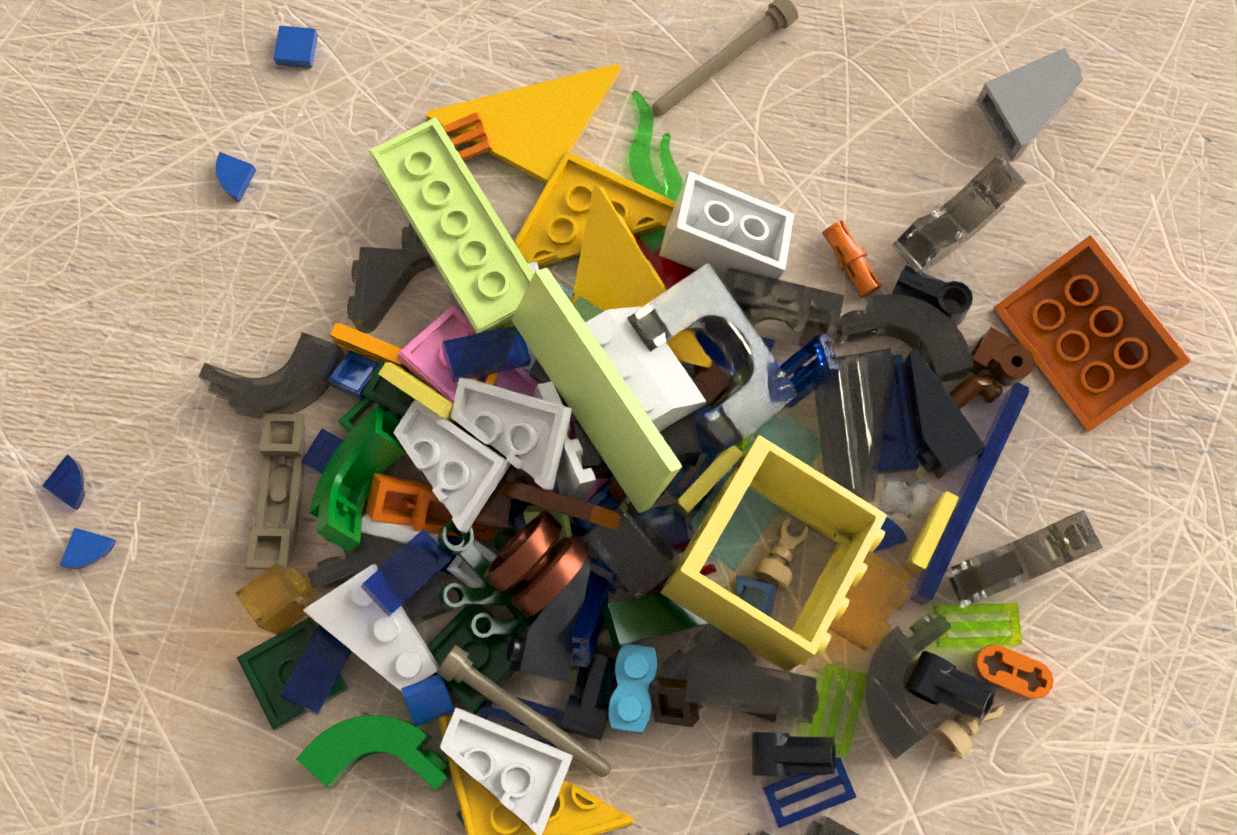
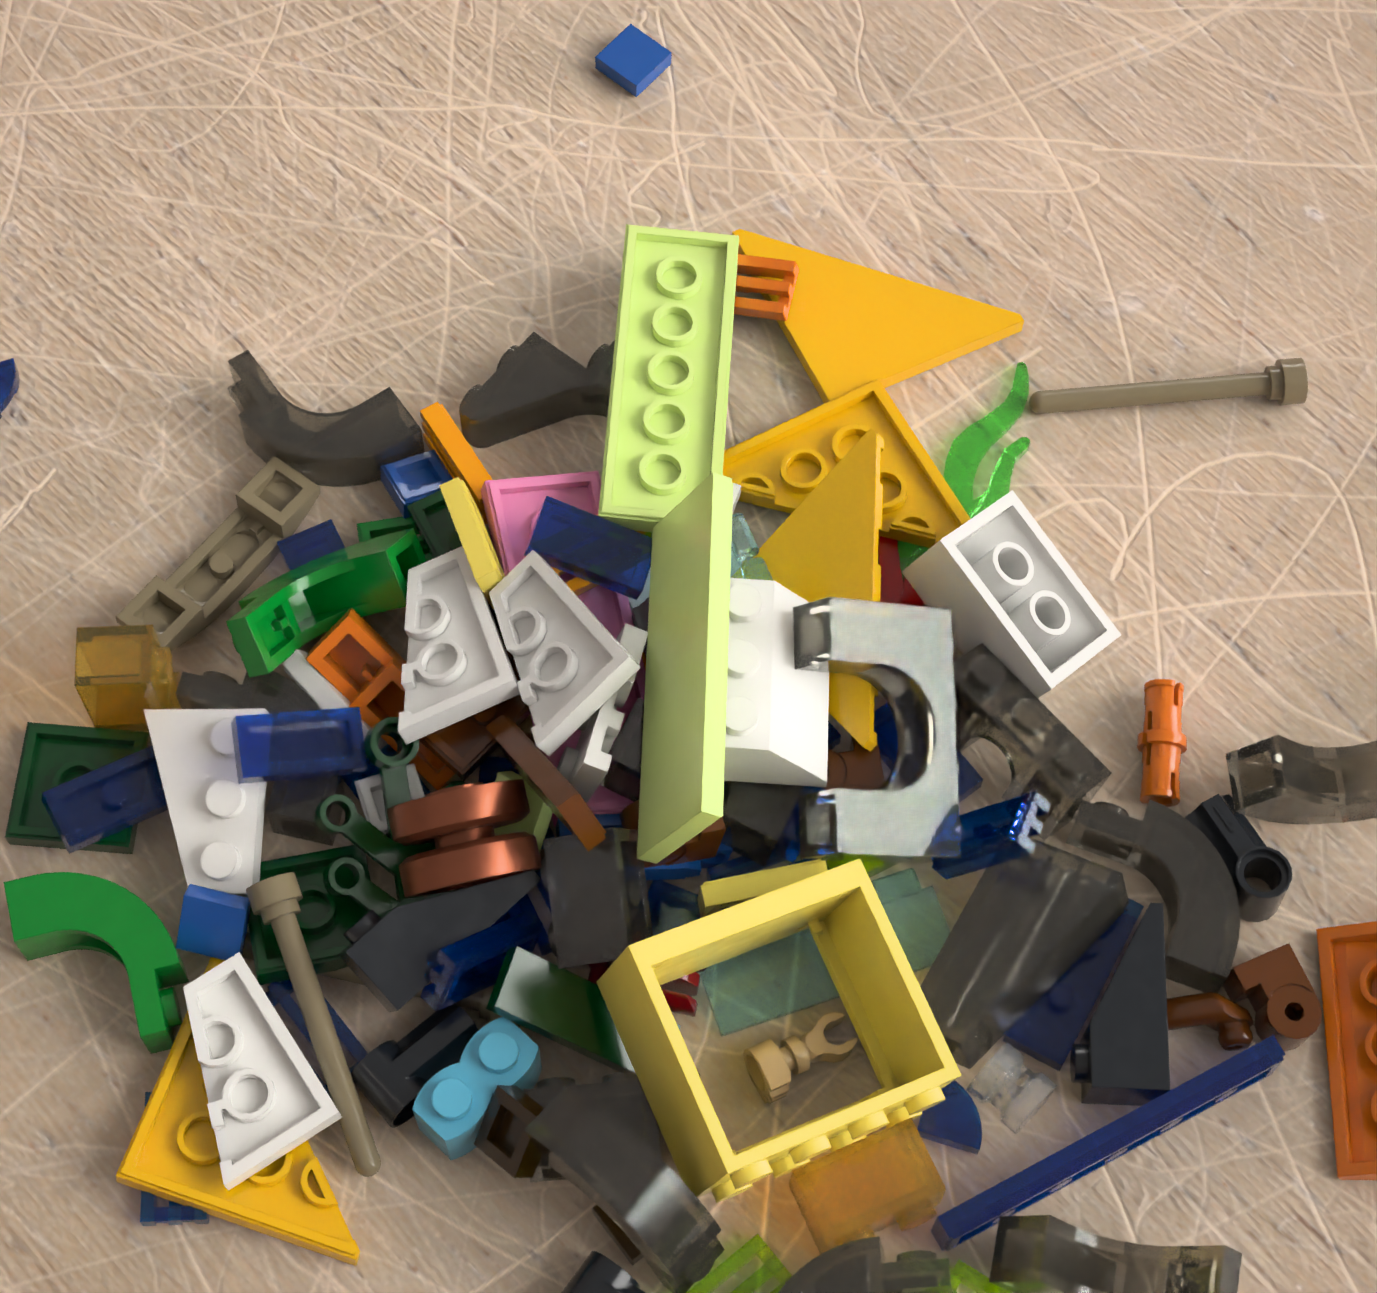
camera: 30 degrees right, 10 degrees down
blue tile [216,152,256,202] -> none
tile [735,575,778,617] -> none
light yellow tile [904,491,959,575] -> none

